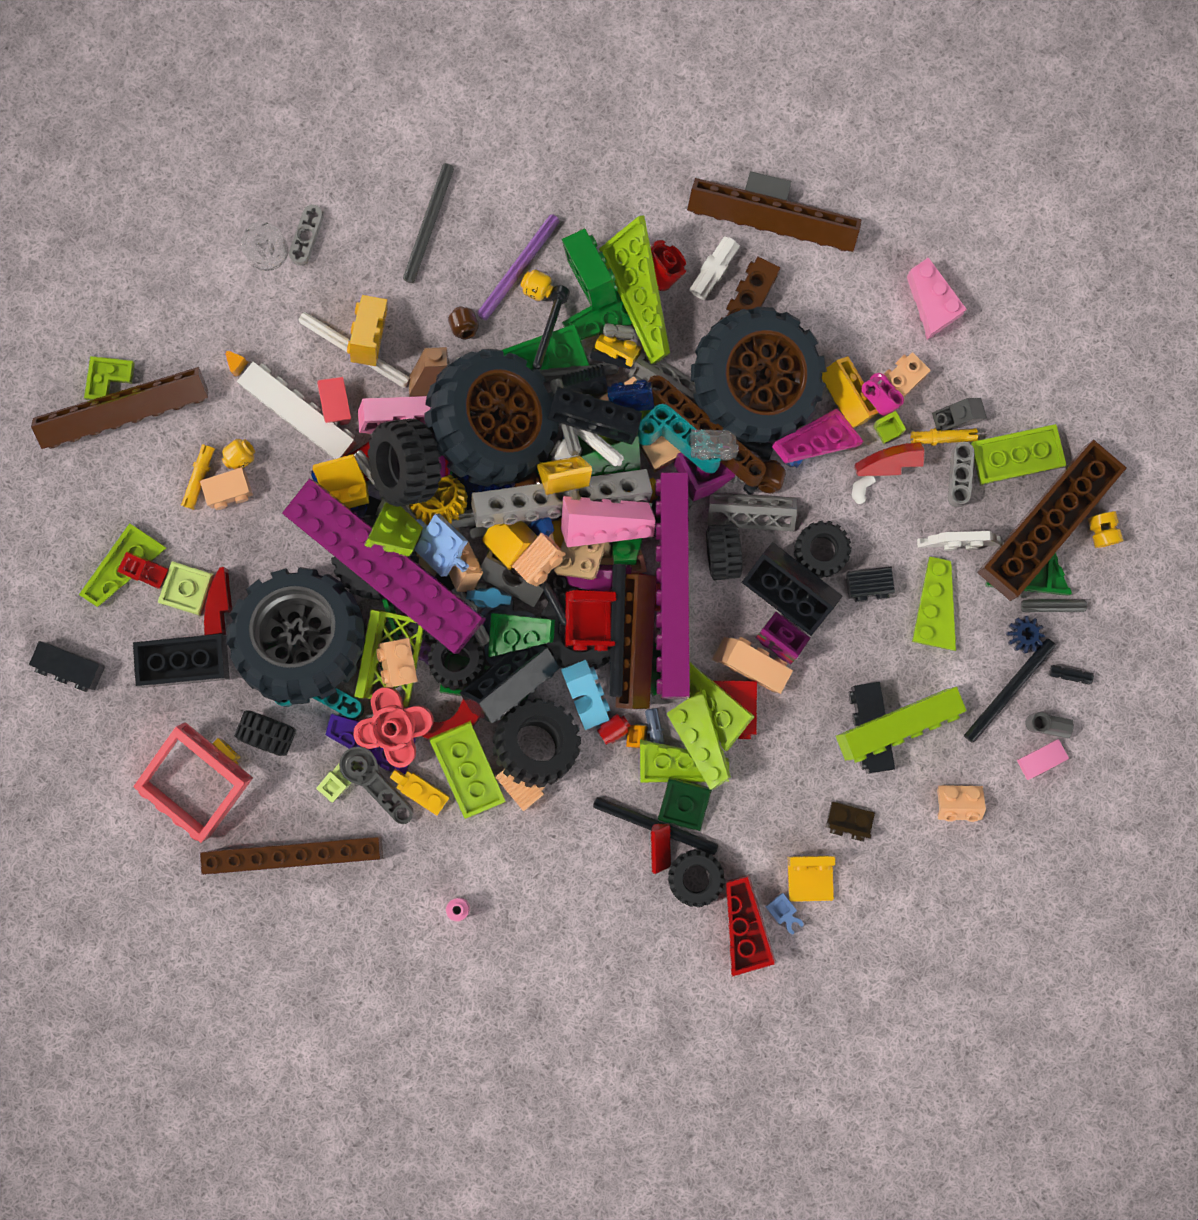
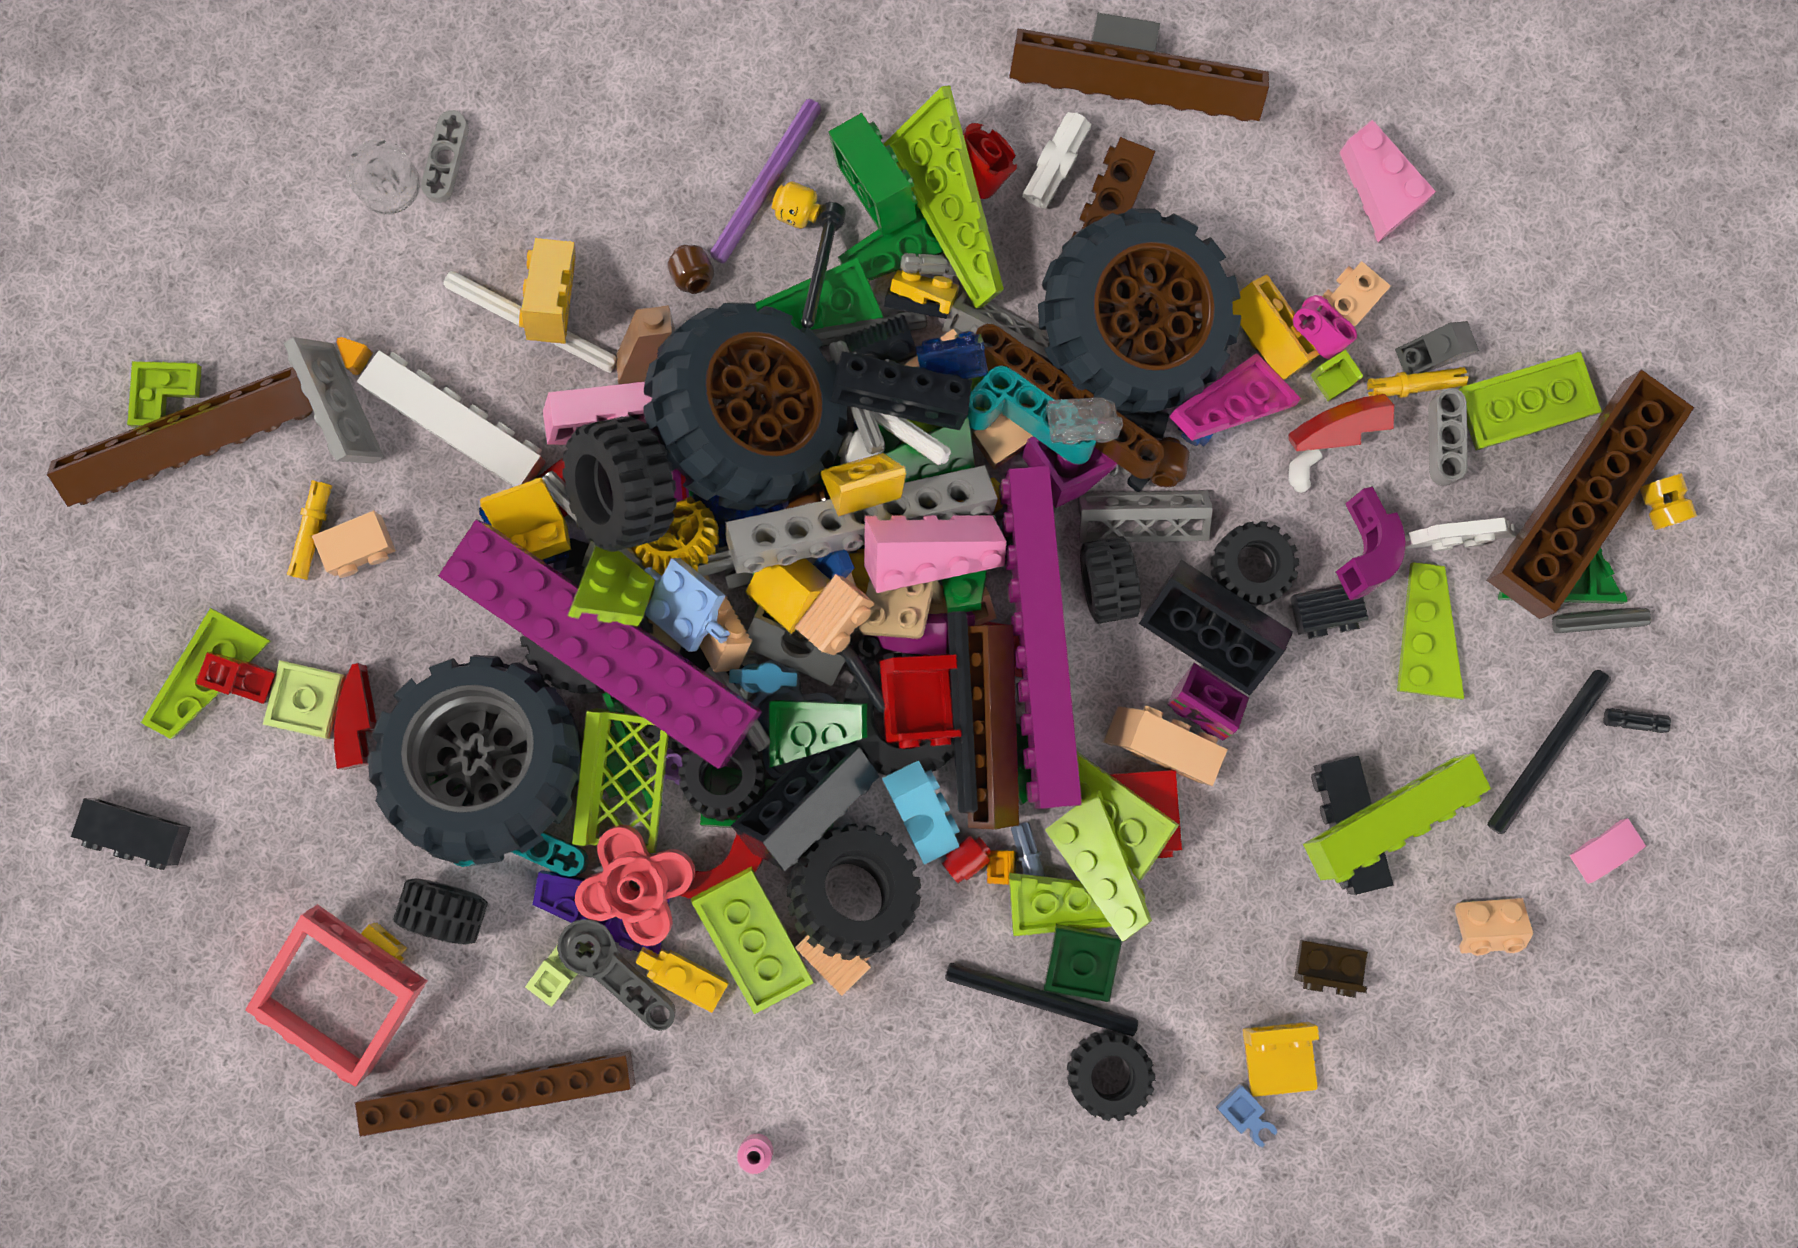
camera: 15 degrees left, 0 degrees up
black brick [133,634,230,688] -> none
yellow head [222,439,255,470] -> none
coral panel [317,377,351,425] -> none
light nougat bracket [376,638,418,687] -> none
dark grey axle [403,163,454,283] -> none
red slope [651,824,671,874] -> none
red wedge [726,874,776,977] -> none
dark blue gear [1006,616,1045,654] -> none
dark grey piece [1025,712,1074,739] -> none
none -> light grey plate [283,337,384,464]
none -> magenta arch [1336,486,1406,601]

